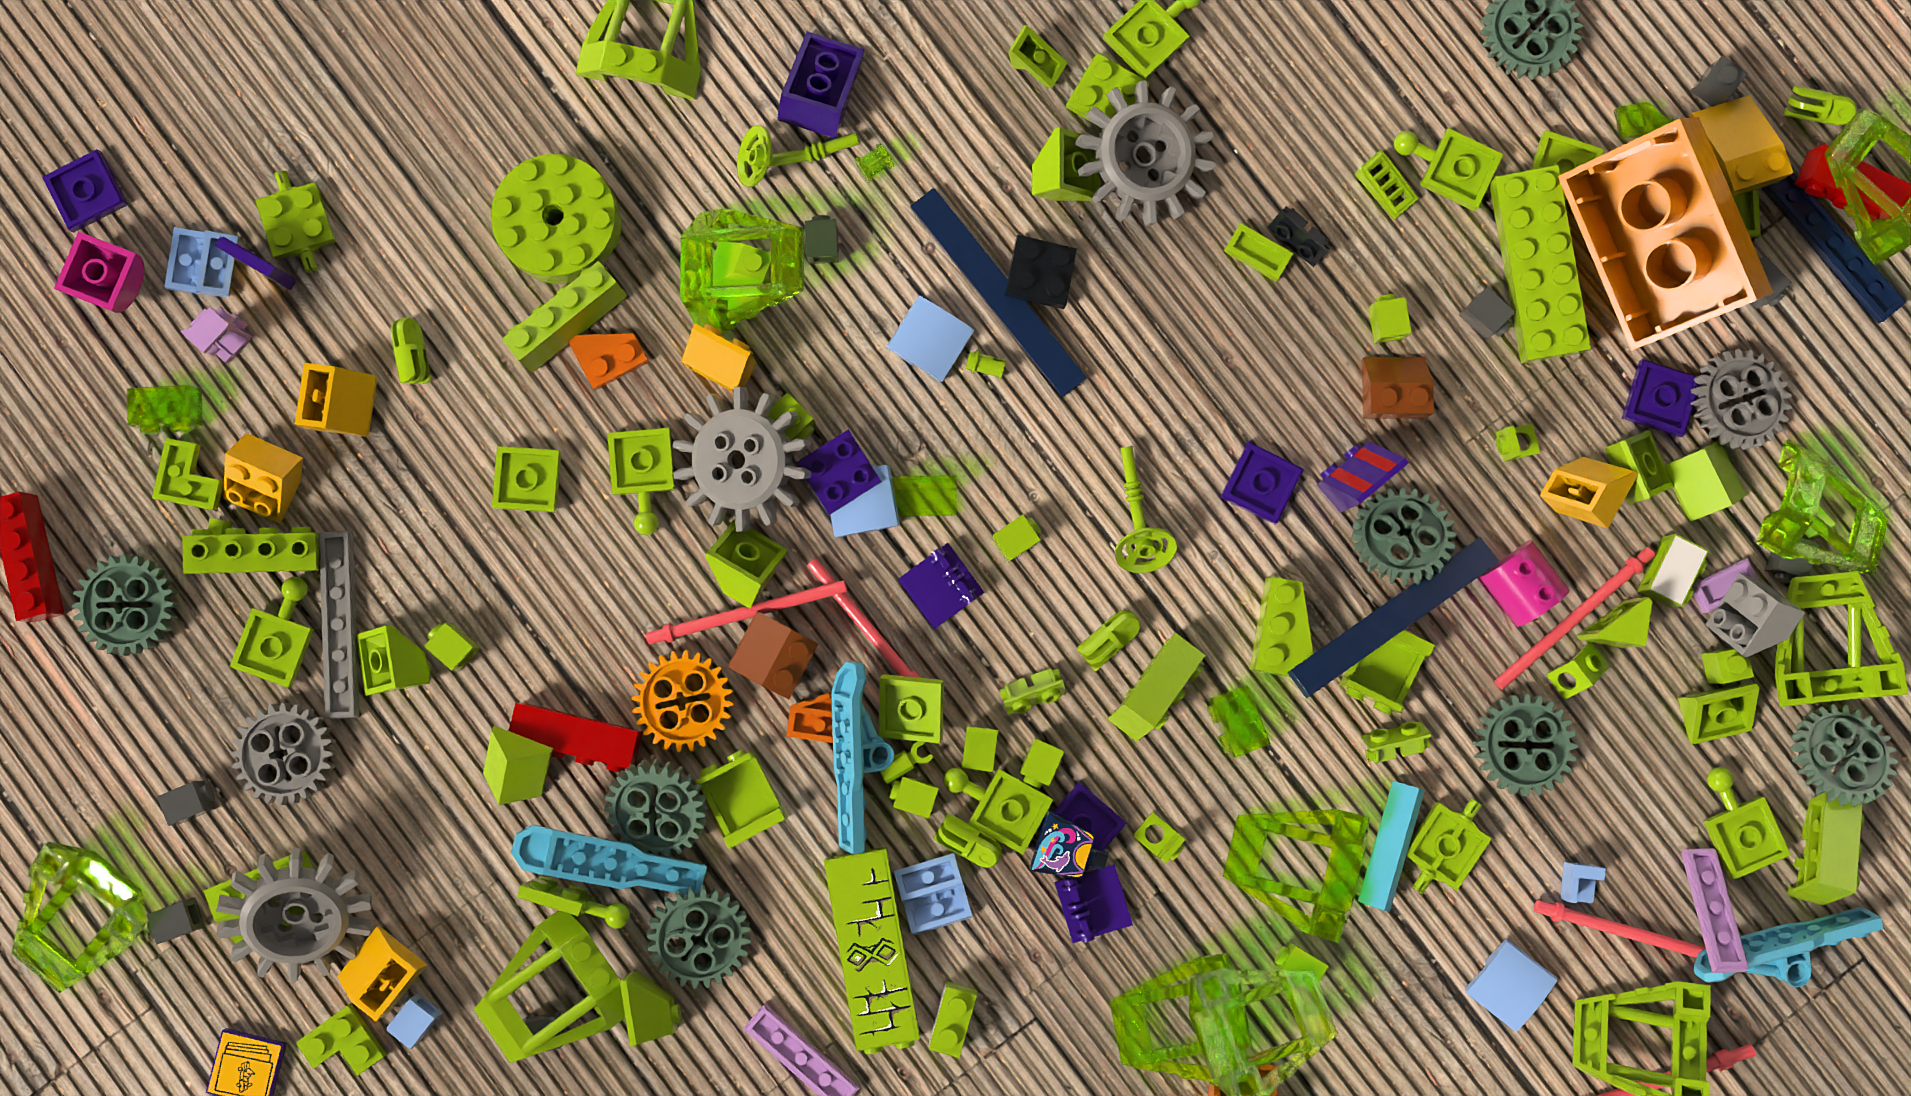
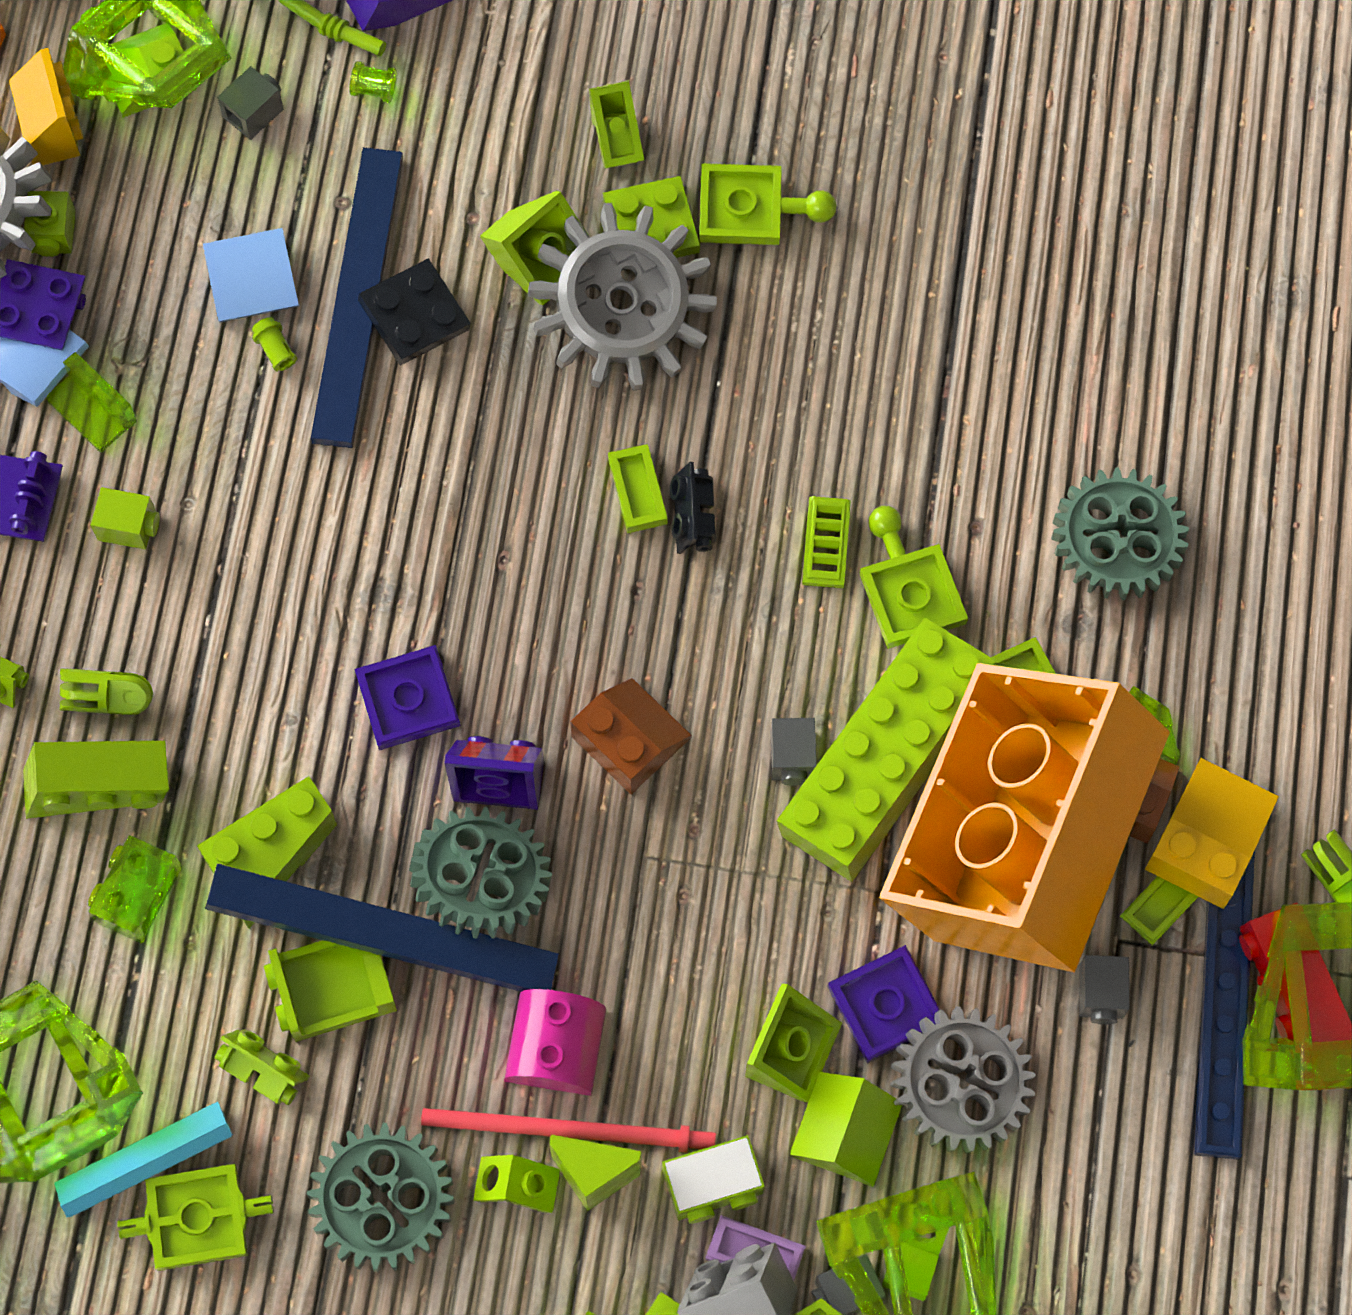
camera: 45 degrees right, 15 degrees down
lime dish [1115,446,1177,573] -> none
lime brick [1368,294,1412,344] -> none
lime bracket [1496,424,1540,462] -> none
yellow slope [1540,457,1638,529] -> none
dark grey brick [1690,55,1748,107] -> none

